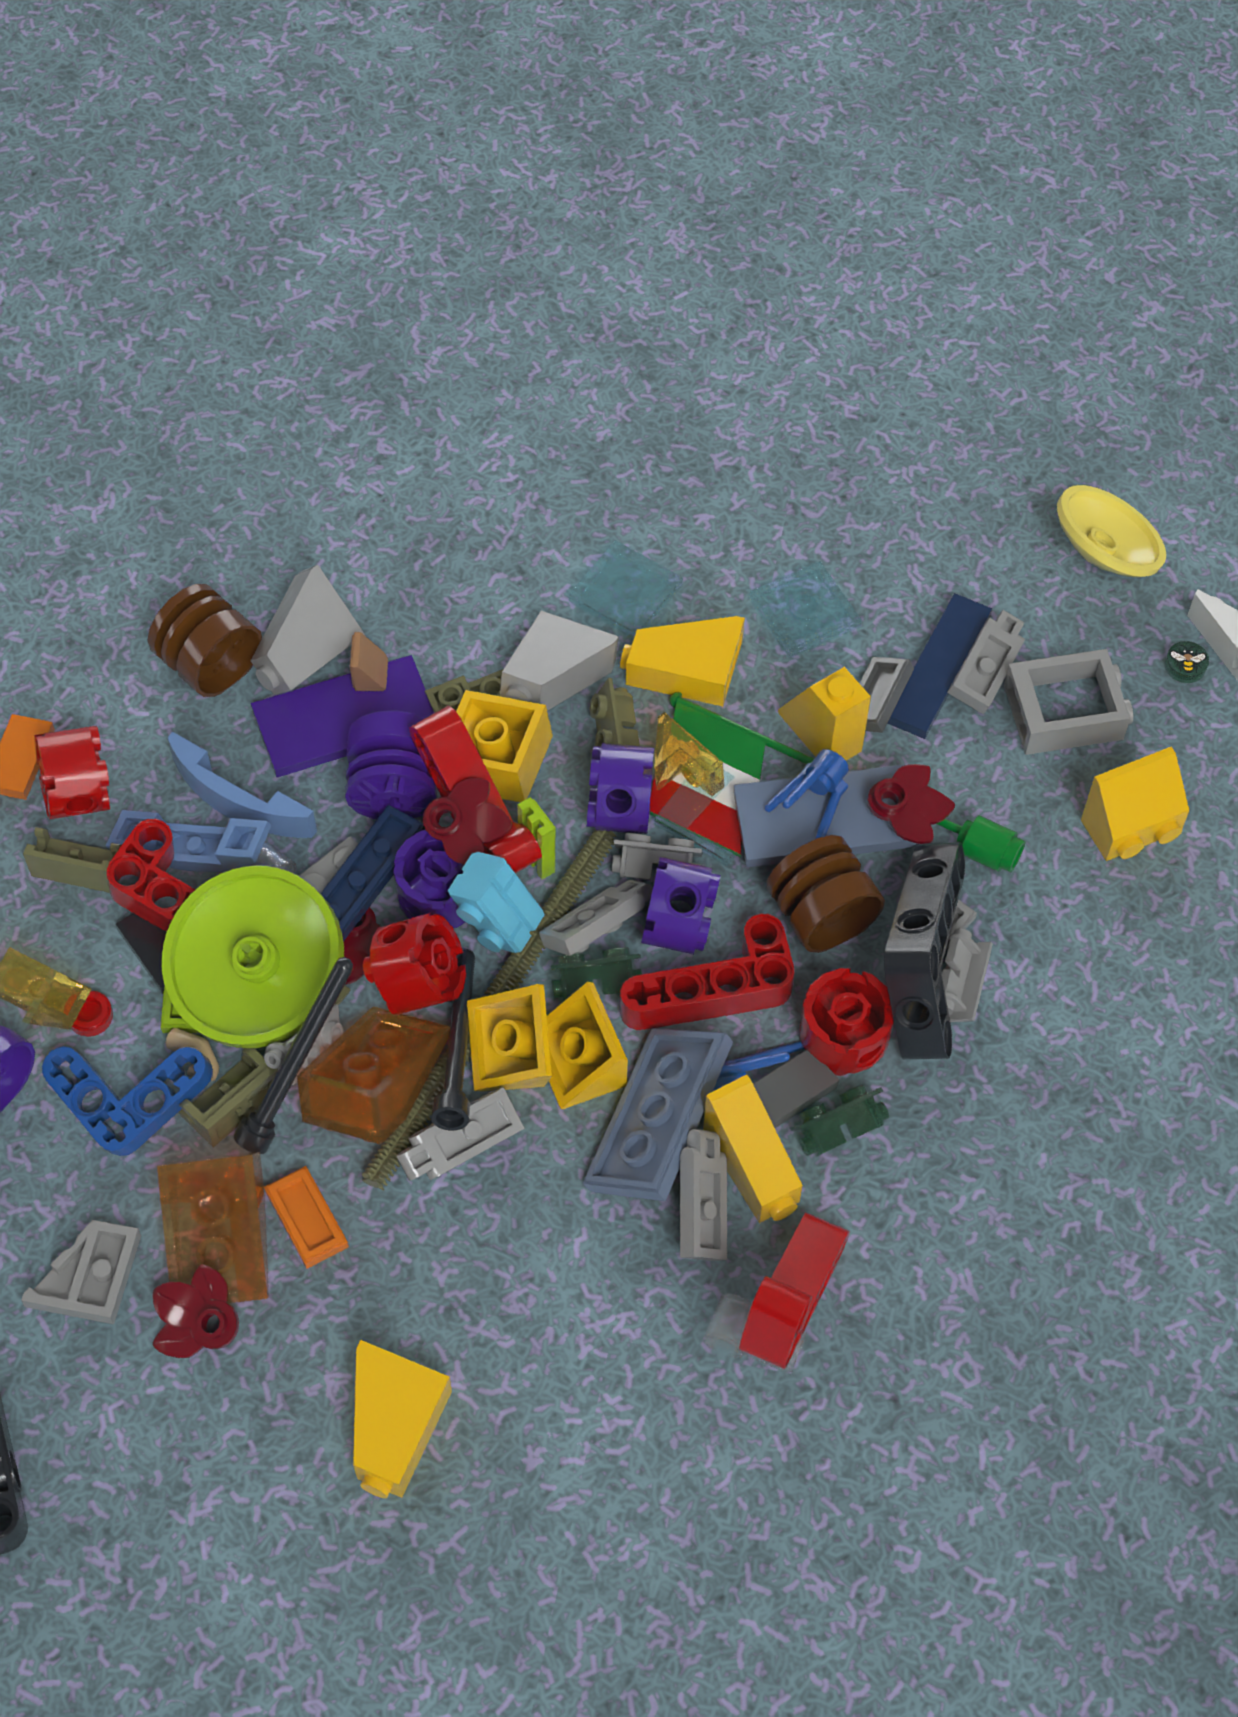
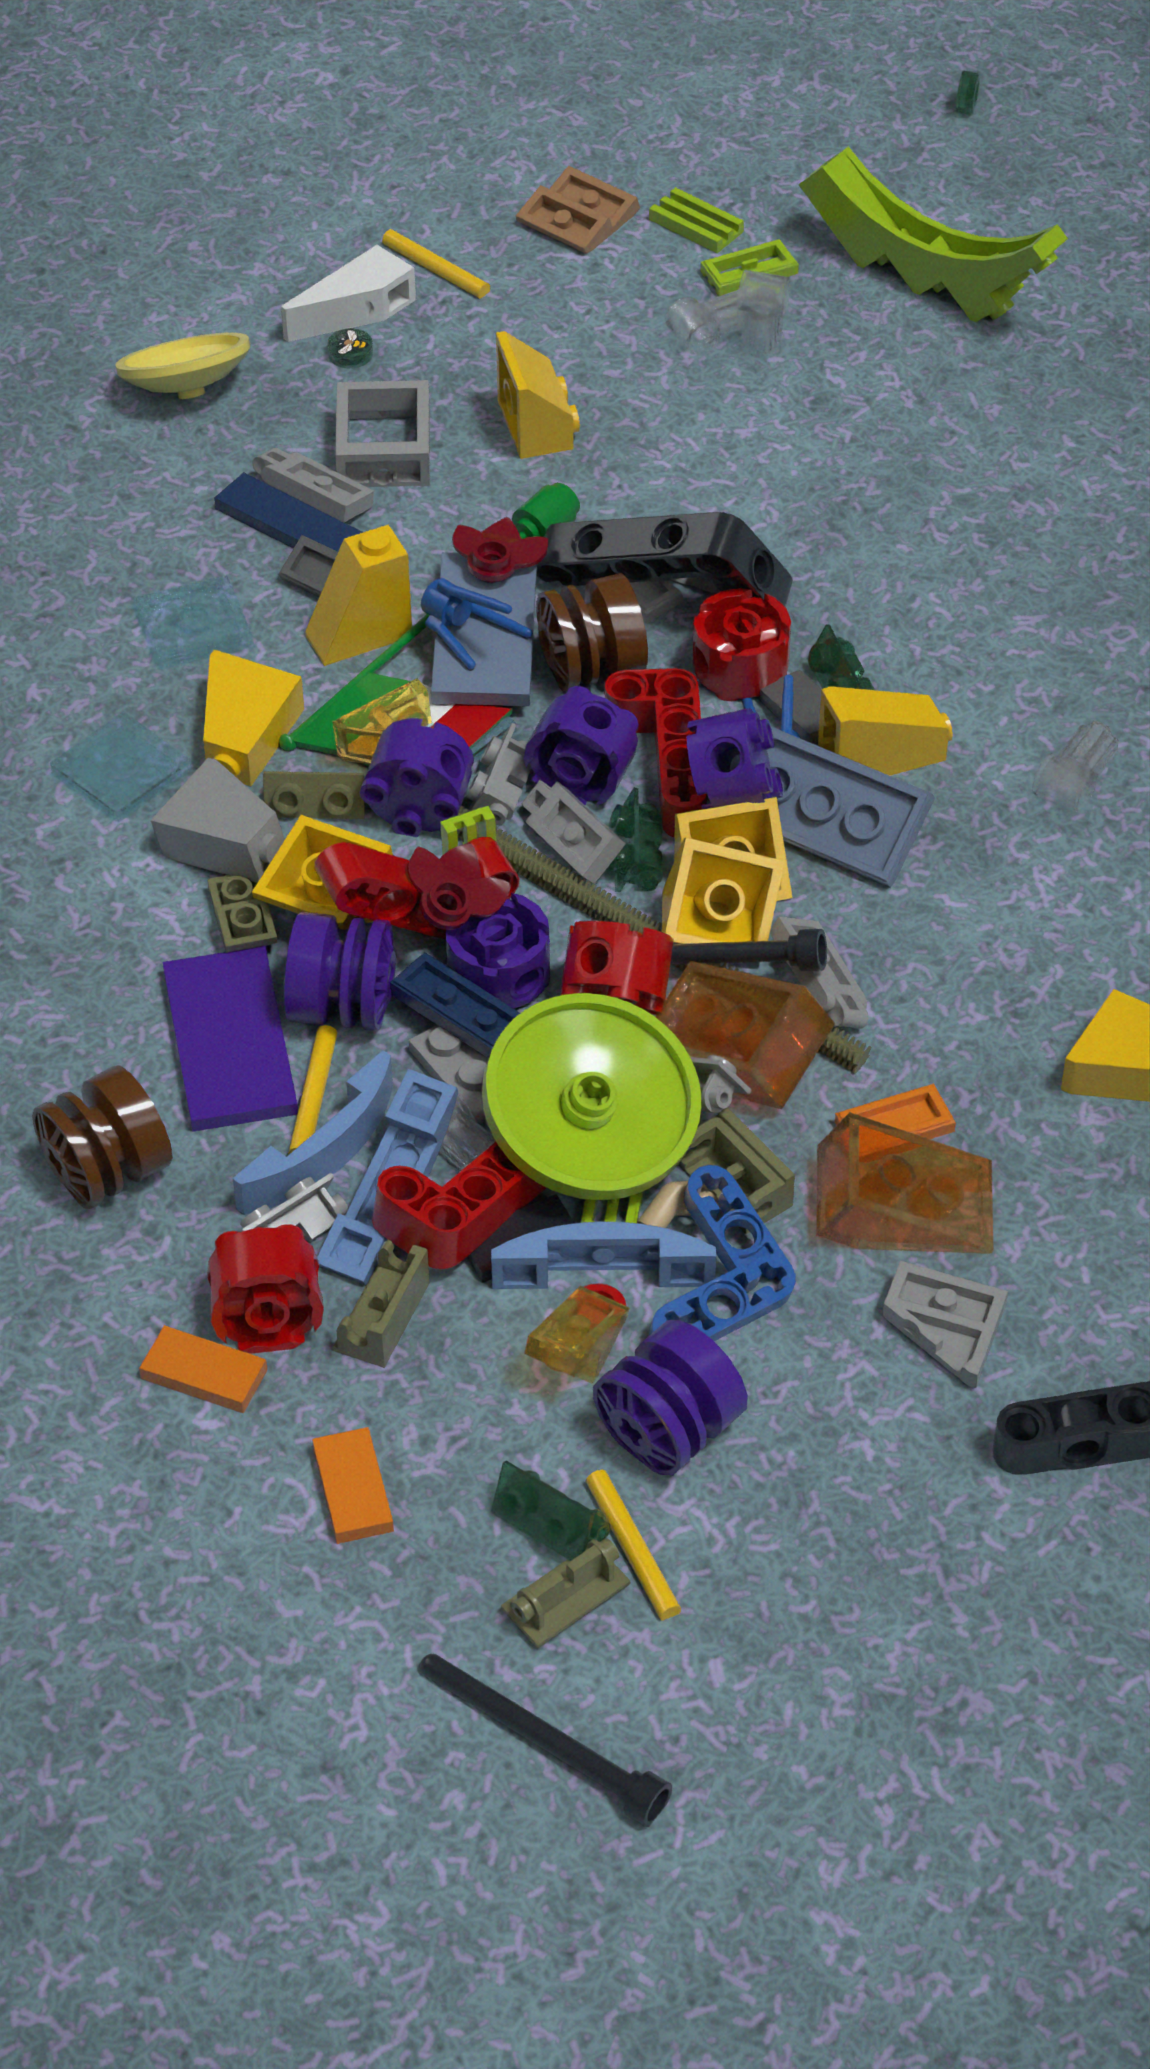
camera: 80 degrees left, 10 degrees down
dark red plate [153,1264,239,1358] -> none
black piece [233,957,353,1154] -> none
light grey slope [251,564,365,696] -> none
medium nougat slope [350,632,388,691] -> none
medium azure brick [448,852,545,953] -> none
light grey hinge [680,1129,727,1261] -> none
red beam [739,1212,850,1370] -> none
none -> light grey hinge [240,1173,348,1242]
none -> yellow bar [288,1025,338,1155]
none -> medium blue slope [491,1222,716,1289]
none -> dark purple brick [687,708,783,809]

